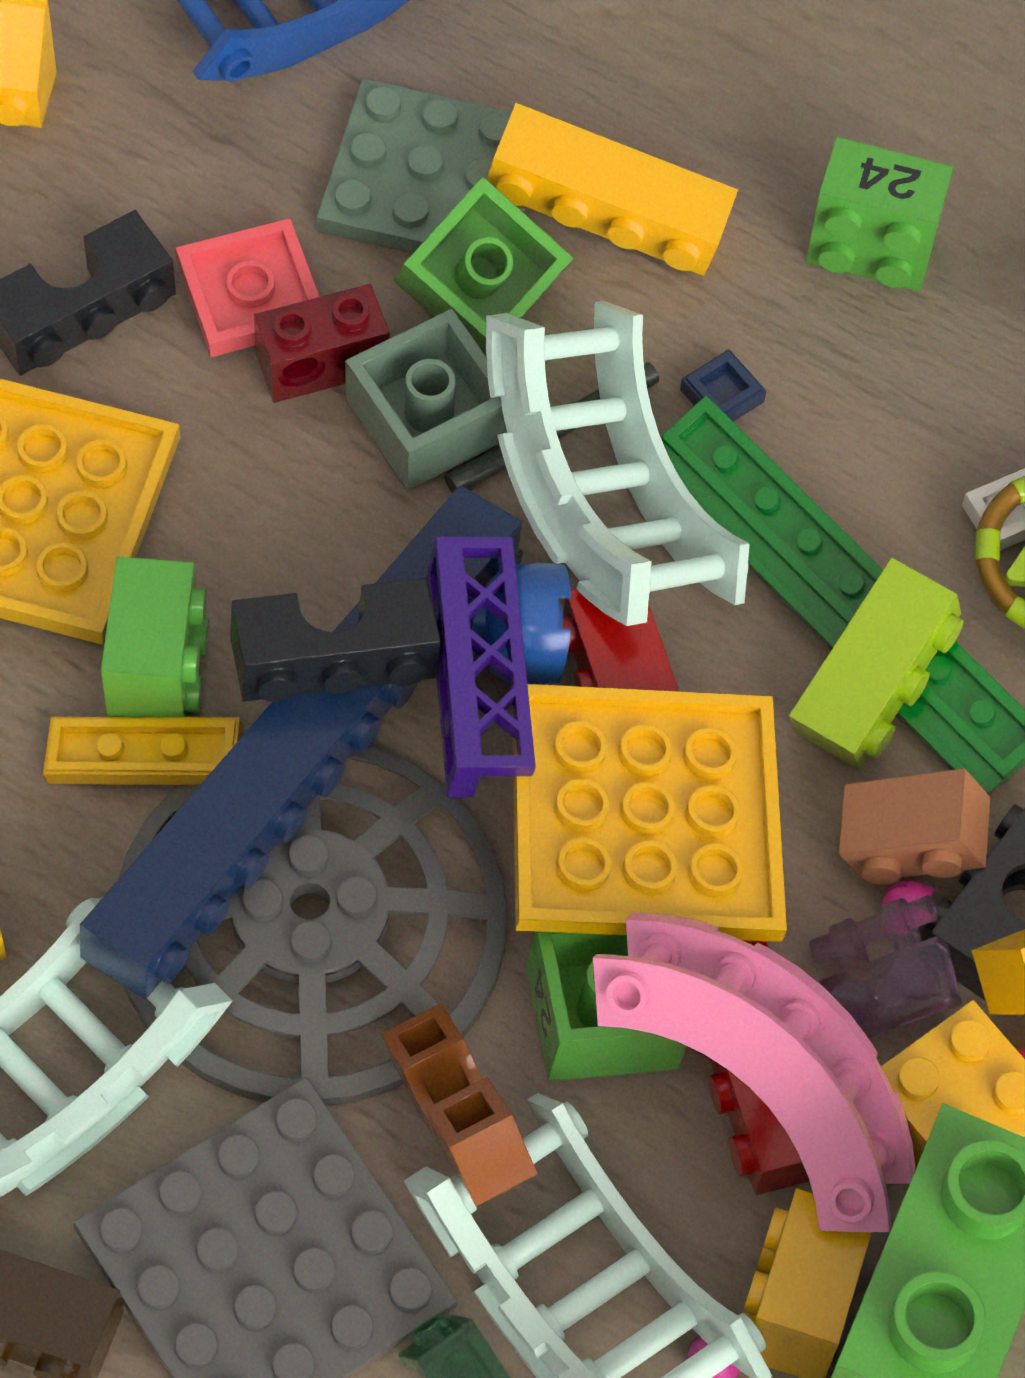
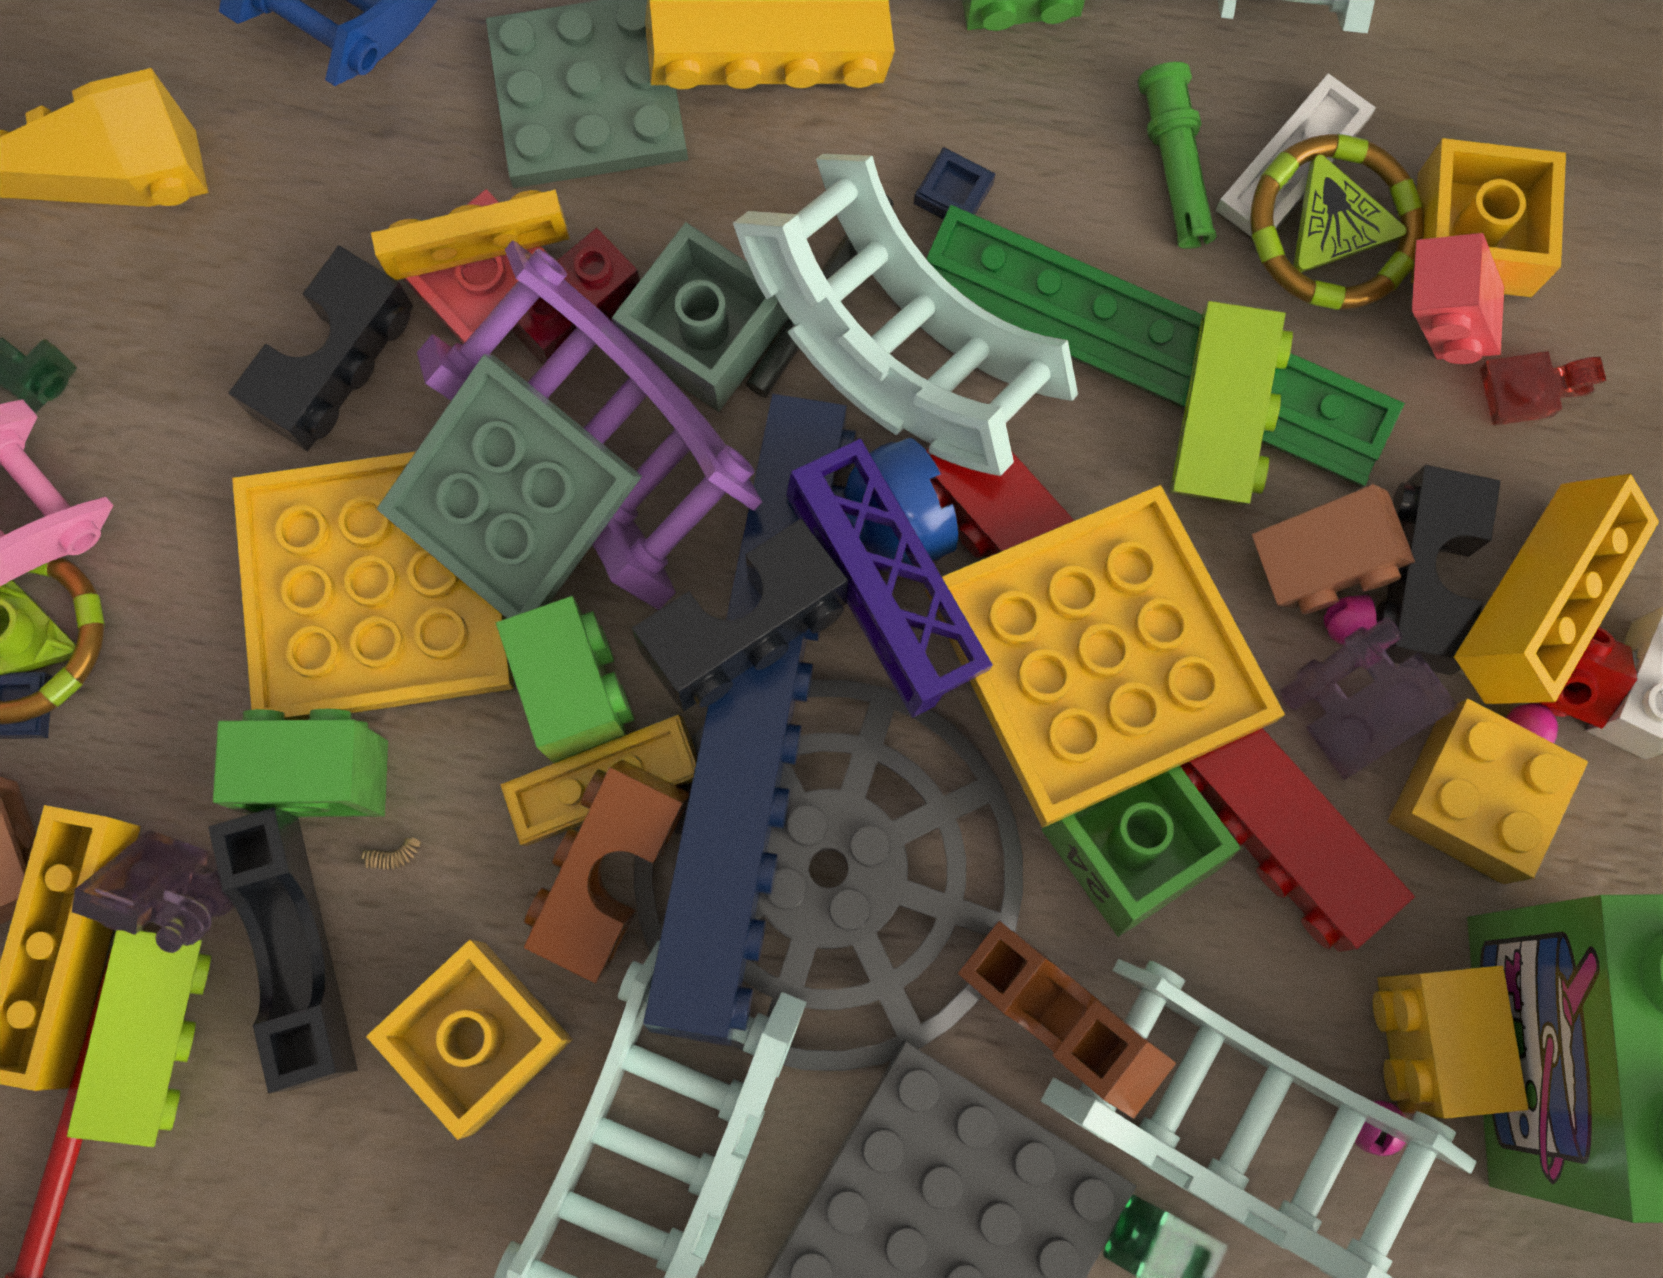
camera: 20 degrees left, 15 degrees up
bright green brick [393,177,574,356] -> none
bright pink fence [593,913,916,1232] -> none
none -> yellow plate [371,189,570,280]
none -> sand green plate [377,354,642,618]
none -> medium lavender fence [417,240,762,610]
none -> dark orange arch [523,759,690,984]
none -> bright green pin [1137,62,1217,249]

